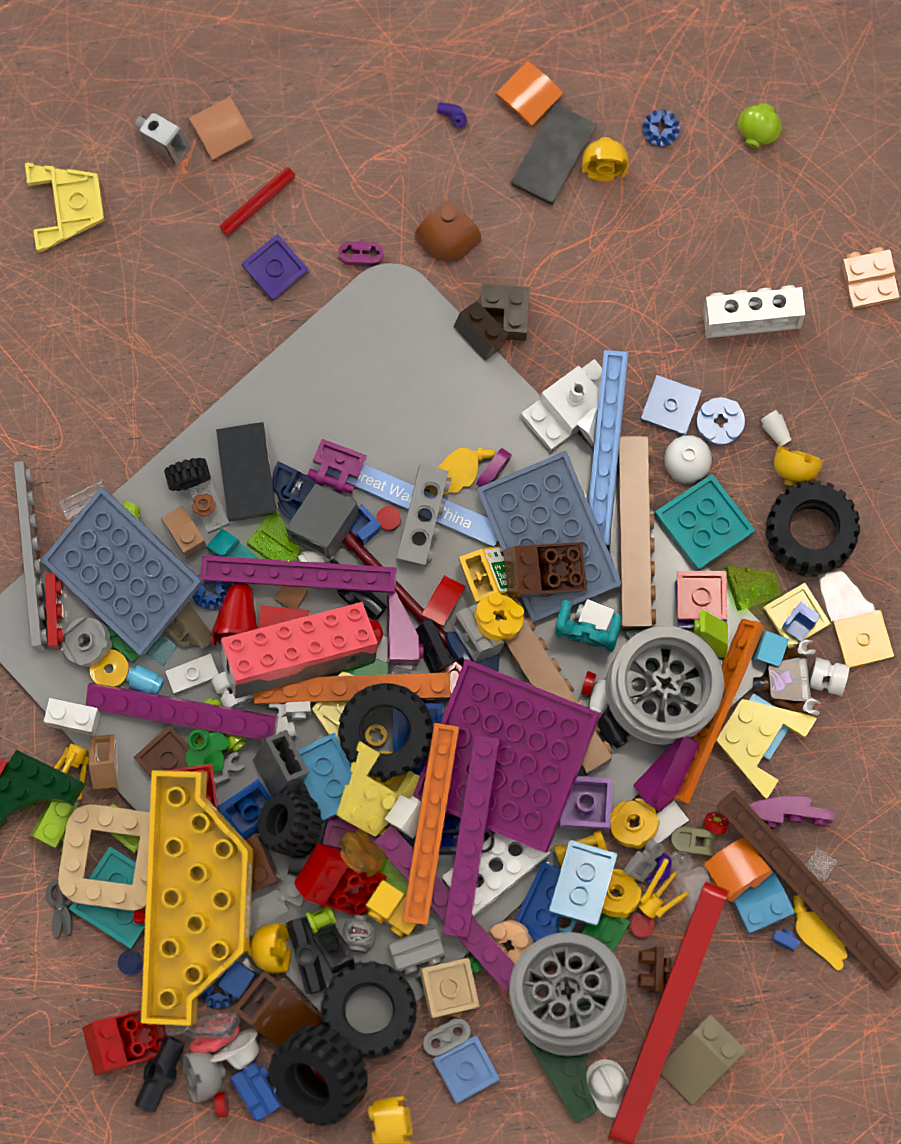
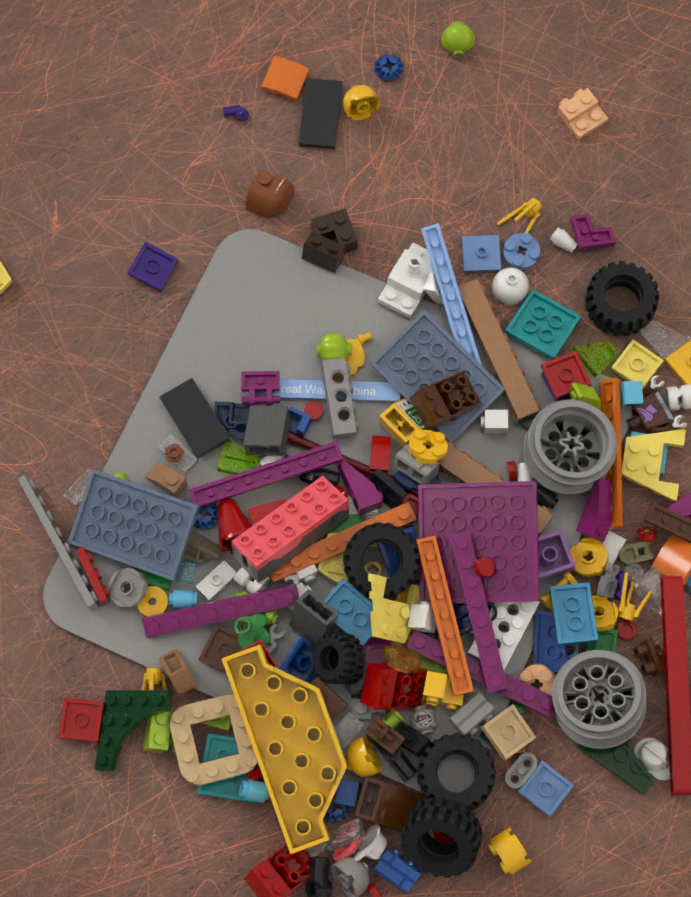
camera: 25 degrees left, 5 degrees down
white piece [43,698,101,736] -> none
dark grey piece [46,880,73,938] -> none
clear blue plate [118,950,143,975] -> none
light grey torso [134,113,191,165] -> none
black tyre [164,458,211,491] -> none
nougat slope [188,96,253,160] -> none
teal slope [206,529,258,559] -> none
red axle [220,167,295,236] -> none
medium nougat slope [275,586,309,609] -> none
magenta beam [339,241,384,266] -> none
magenta beam [476,448,512,487] -> none
teal plate [555,600,623,652] -> none
white brick [703,285,805,338] -> none
yellow cylinder [774,446,824,487] -> none
panel [781,601,821,642] -> none
none -> medium azure brick [239,779,270,803]
none -> lime plant [317,332,352,361]
none -> reddish brown hips [364,716,405,755]
none -> red tile [474,557,494,578]
none -> yellow plant [497,198,542,233]
none -> magenta plate [570,214,616,251]

